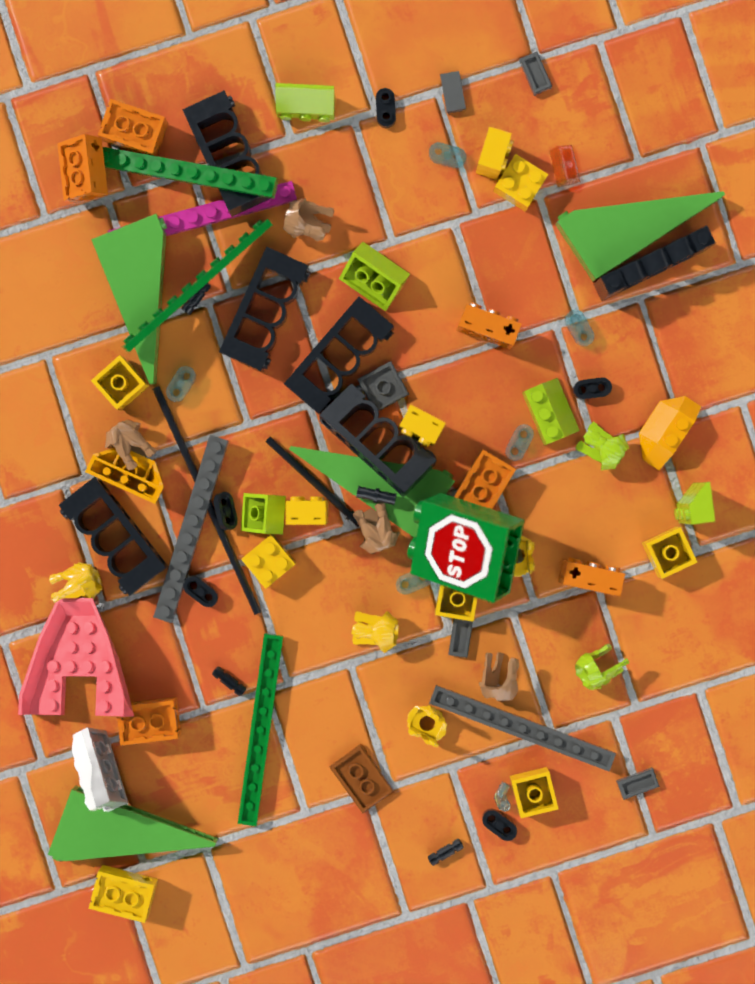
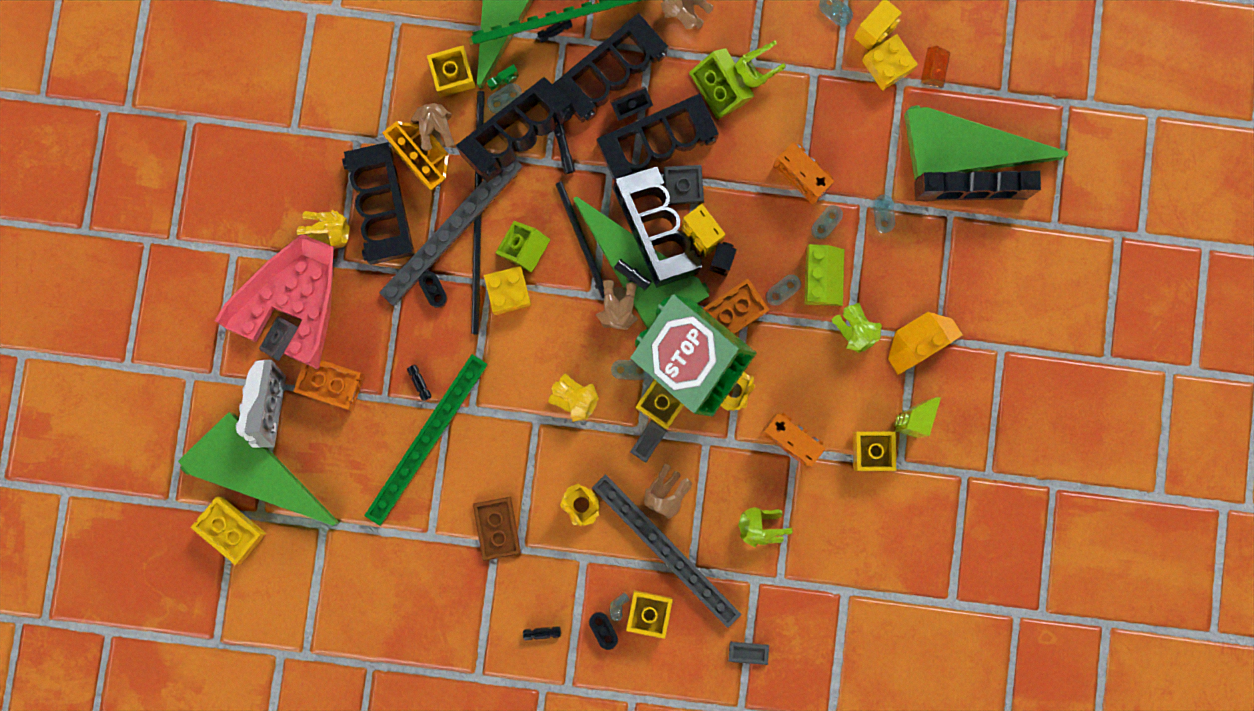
camera: 20 degrees right, 5 degrees down
black plate [213,492,238,530] -> none
yellow piece [286,497,328,525] -> none
black plate [573,377,612,400] -> none
none -> dark grey tile [259,316,298,361]
none -> black fence [456,77,576,183]
none -> green plate [486,64,519,91]
none -> black piece [554,123,575,174]
none -> black brick [610,86,653,121]
none -> black brick [709,242,737,277]
none -> lime piece [735,40,786,88]
none -> clear light blue plate [811,205,843,240]

